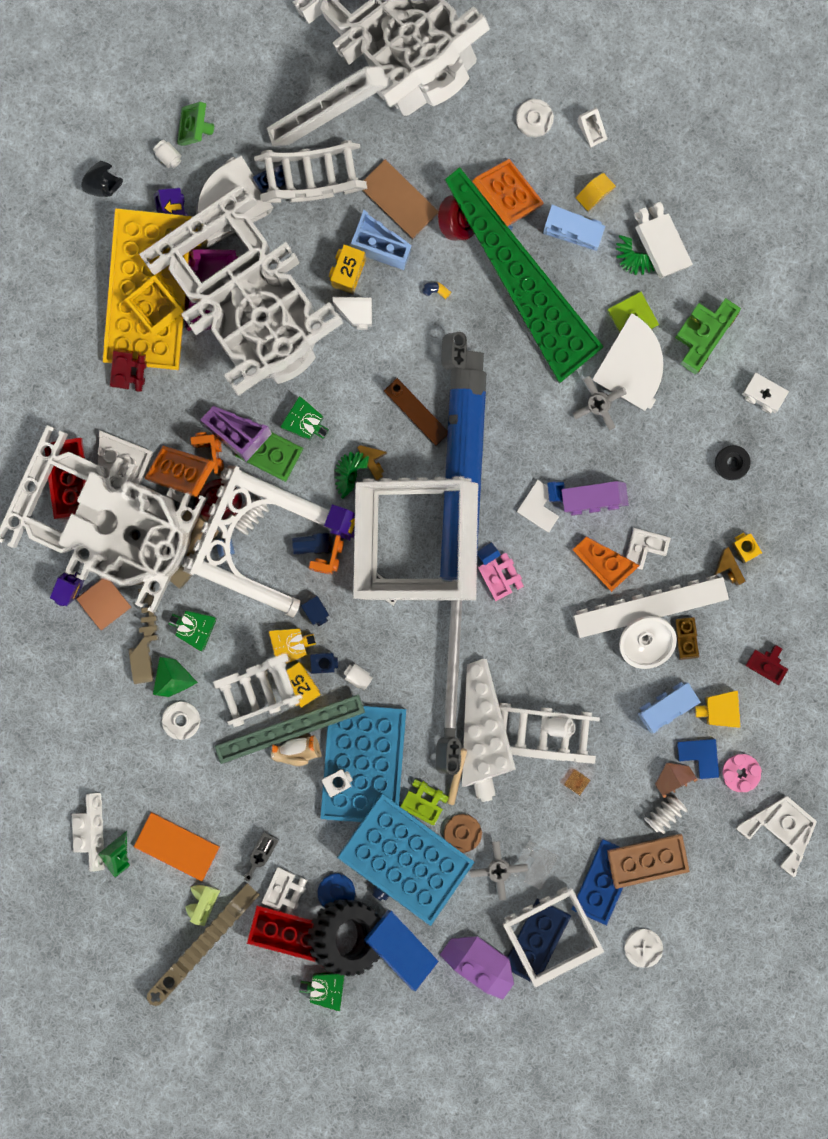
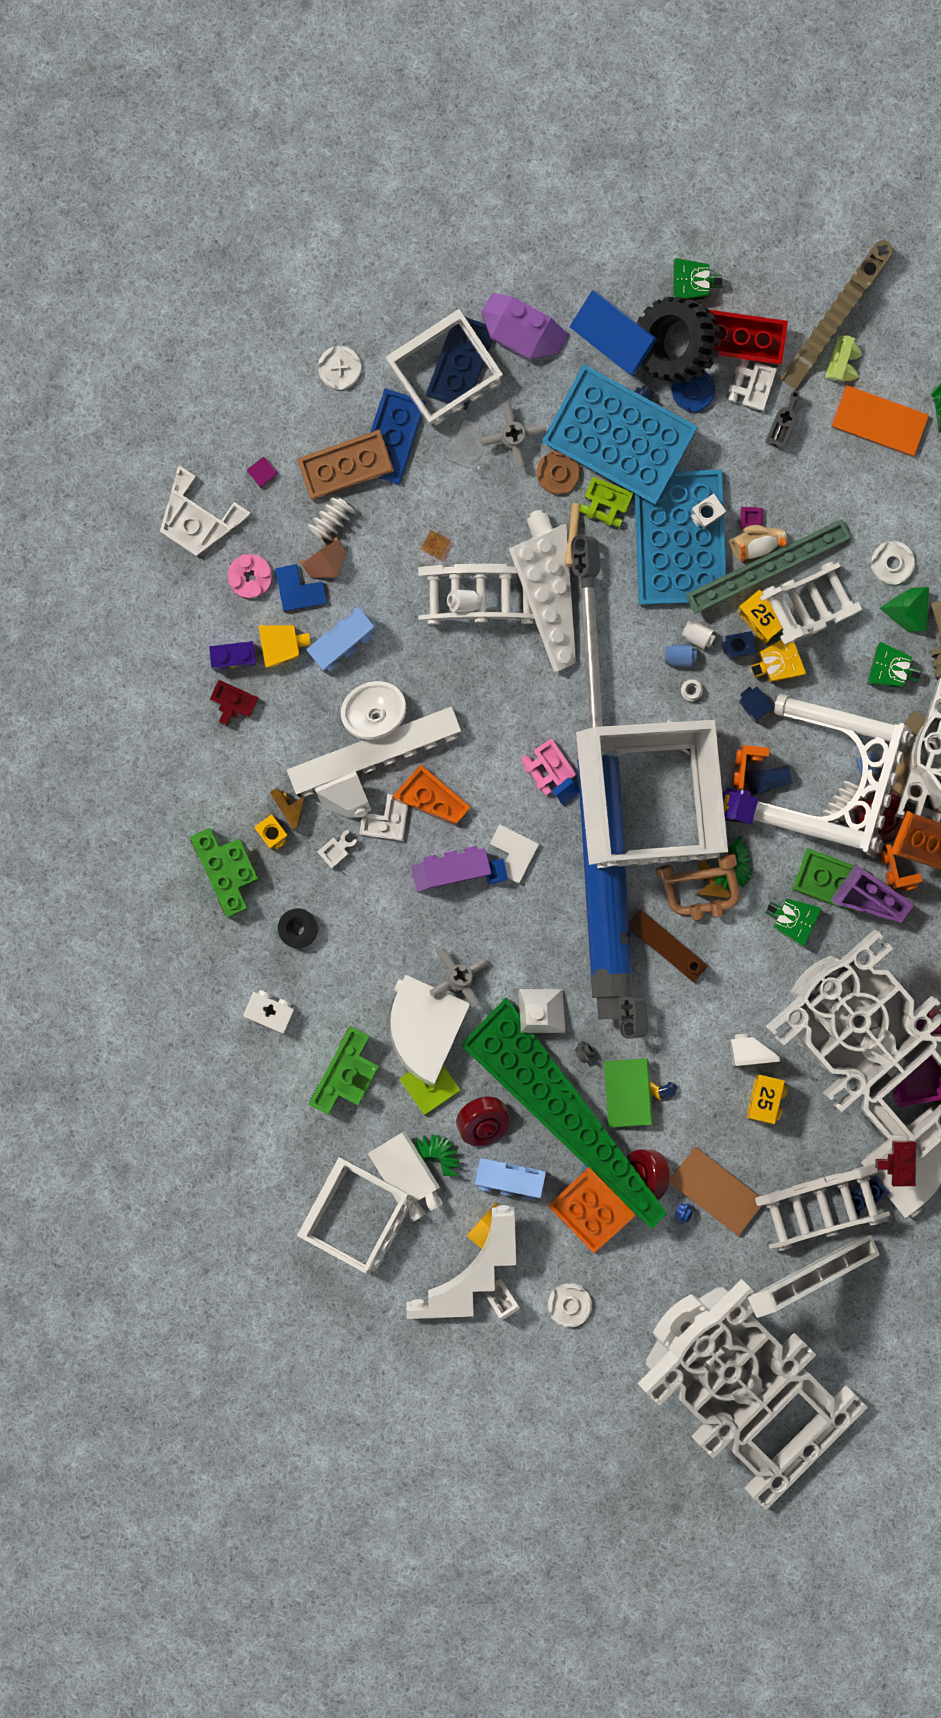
camera: 170 degrees right, 0 degrees up
light blue wedge [351,210,412,270] -> none
pearl gold slope [675,617,699,660] -> none
none -> bright green piece [190,828,259,918]
none -> dark purple brick [209,641,257,670]
none -> magenta tile [247,456,277,488]
none -> white window [297,1157,412,1274]
none -> white slope [315,771,371,818]
none -> white plate [317,830,357,868]
none -> white arch [406,1205,516,1319]
none -> dark red wheel [456,1096,511,1147]
none -> white slope [519,989,565,1033]
none -> dark grey plate [575,1041,595,1063]
none -> bright green tile [604,1058,653,1128]
none -> medium nougat bar [655,854,740,920]
none -> medium blue brick [665,644,697,667]
none -> blue plate [674,1203,693,1225]
none -> white plate [681,679,703,702]
none -> magenta tile [740,507,763,529]
none -> dark red hinge [875,1140,916,1187]

